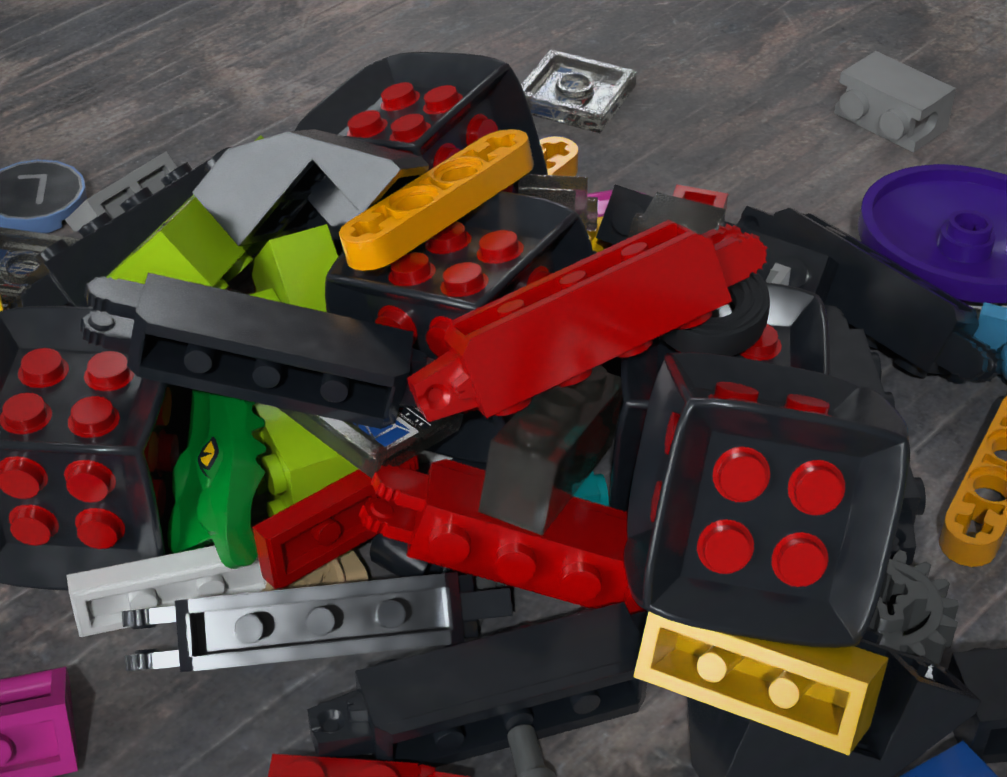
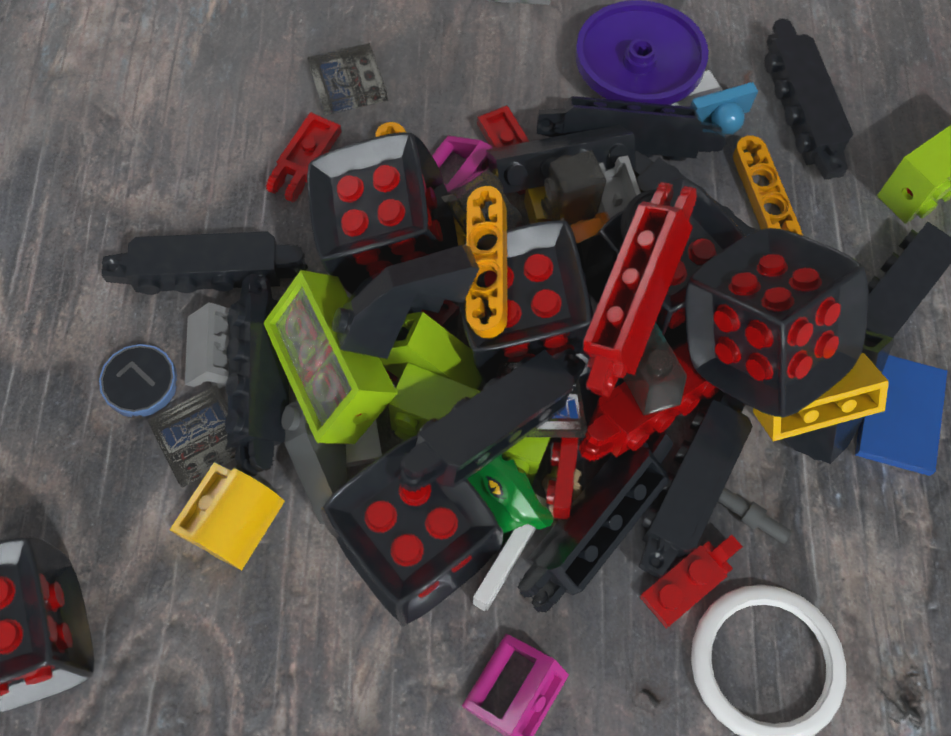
camera: 45 degrees left, 25 degrees up
none -> black hinge [101,231,308,295]

